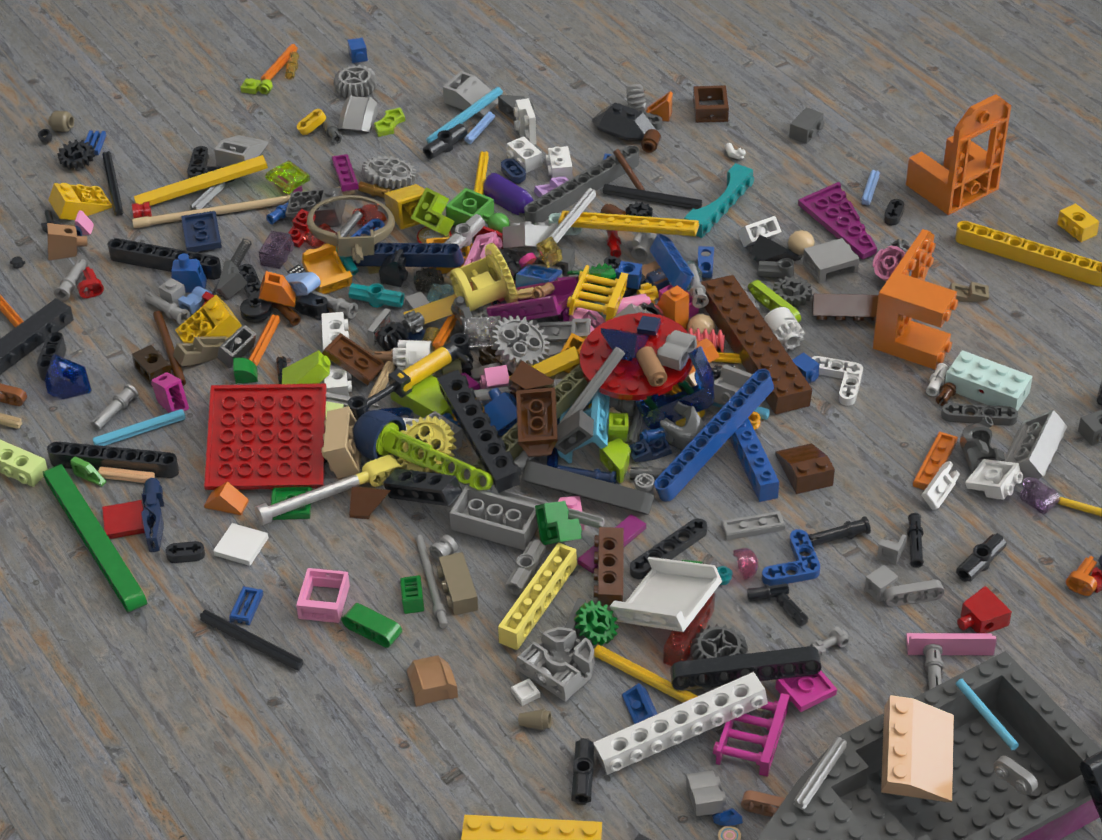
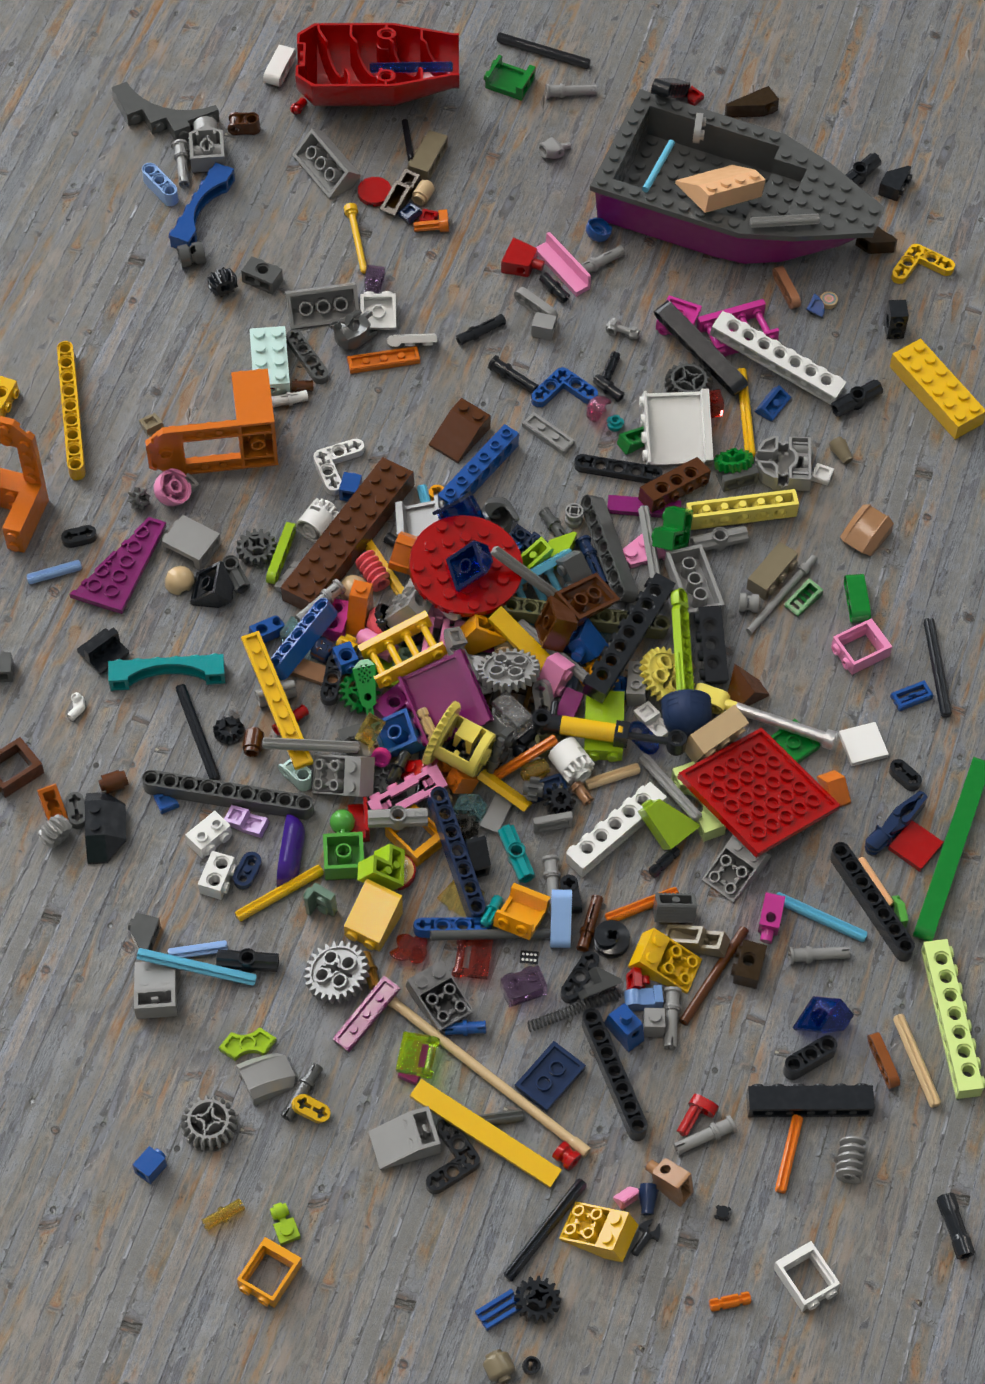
camera: 130 degrees left, 15 degrees up
green brick [233,358,258,384] -> none
orange slope [259,271,296,307] -> none
orange axle [261,44,298,81] -> none
red slope [284,209,316,248] -> none
dark tan brick [307,195,395,263] -> none
reddish brown tile [322,333,385,386] -> none
white plate [513,98,536,145] -> none
medium nougat pin [532,282,554,299] -> none
reddish brown bar [613,149,645,190] -> none
medium nougat brick [636,346,667,387] -> none
dark blue tile [637,316,661,336] -> none
blue beam [654,369,774,502] -> none
light grey brick [657,330,697,371] -> none
light grey brick [686,770,726,816] -> none
white brick [737,216,782,248] -> none
slope [812,293,879,321] -> none
light grey panel [877,534,907,565] -> none
black piece [956,533,1007,582] -> none
none -> black bracket [77,627,129,675]
none -> light orange window [237,1237,302,1308]
none -> sand green bracket [303,883,338,916]
none -> black pin [539,272,570,303]

